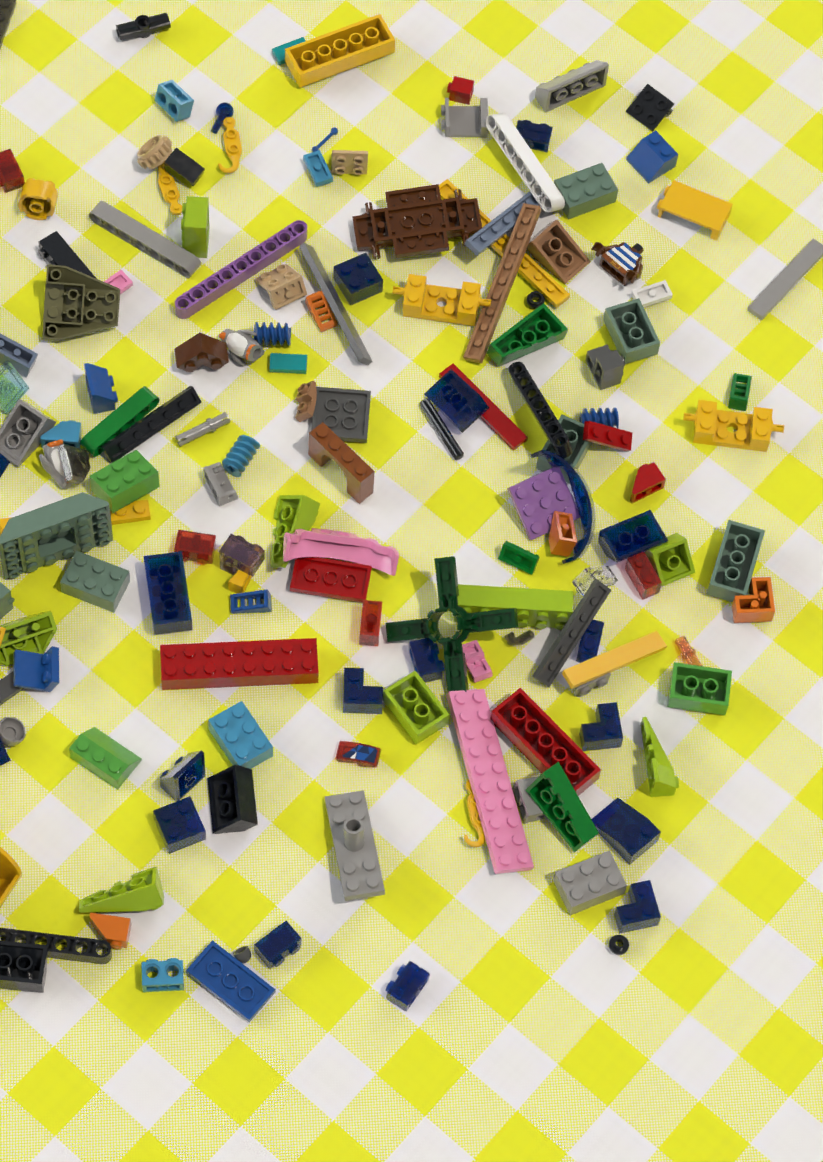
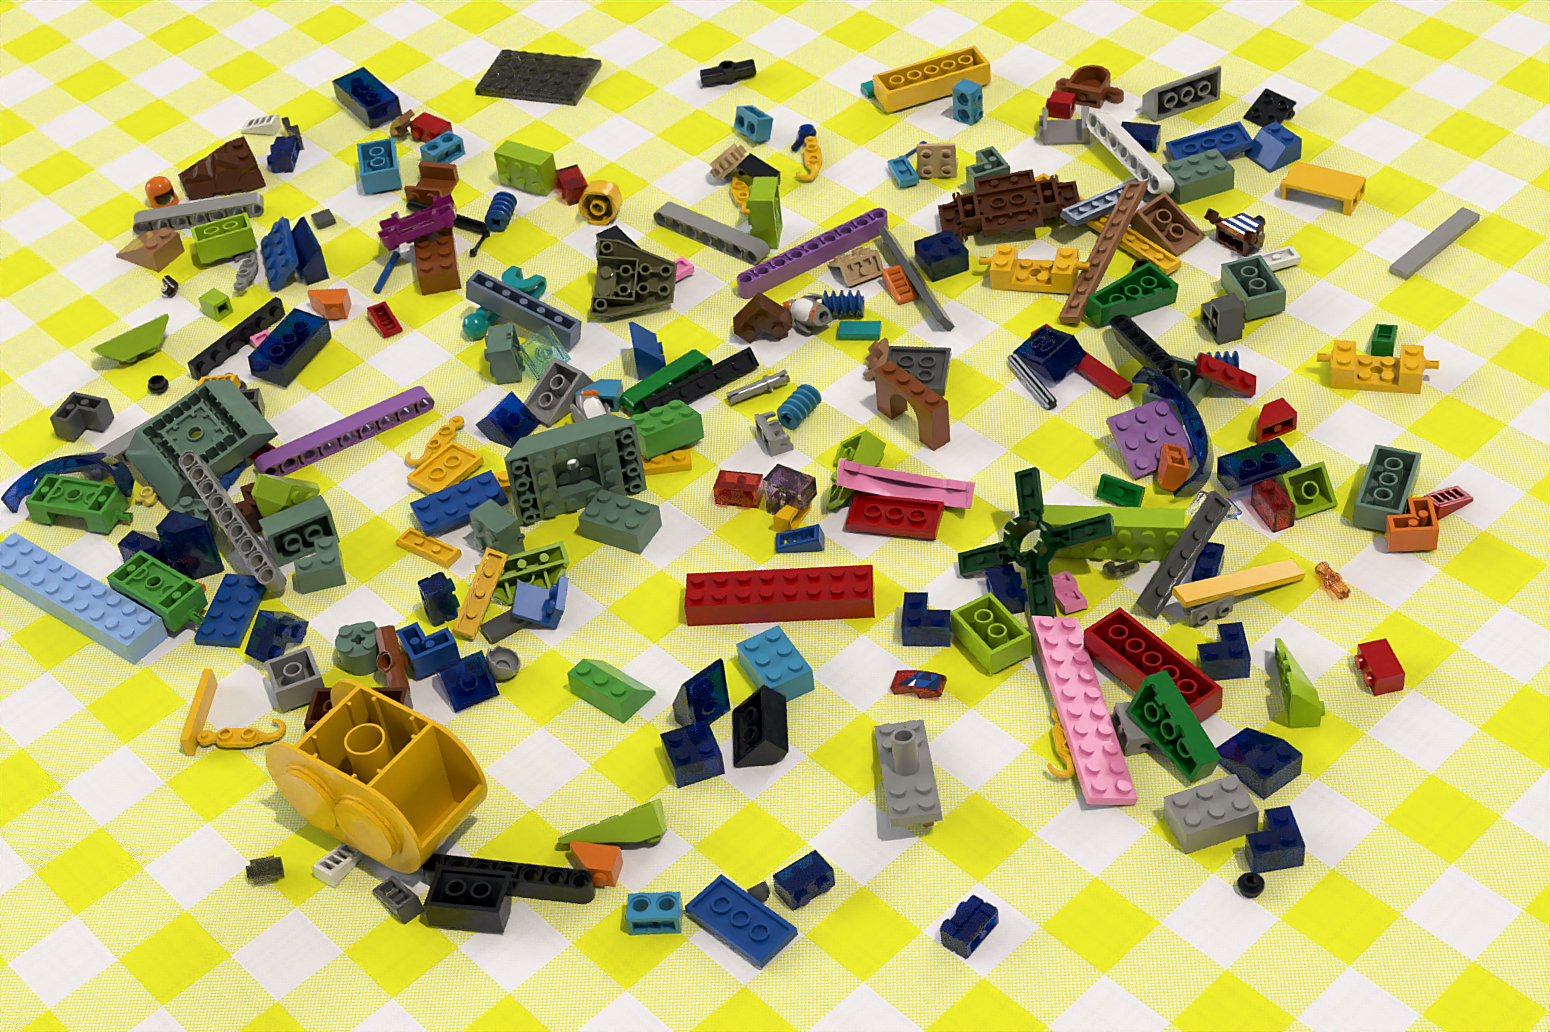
camera: 15 degrees right, 20 degrees down
clear smoke plate [58,444,91,485] -> none
clear blue brick [143,551,193,635] -> none
clear red brick [359,600,382,646] -> none
bright green brick [667,662,732,715] -> none
none -> dark azure brick [952,78,984,126]
none -> sand green brick [966,146,1010,193]
none -> dark orange piece [1056,65,1124,109]
none -> blue plate [1166,121,1254,160]
none -> red brick [1354,638,1405,696]
none -> red slope [1423,485,1474,520]

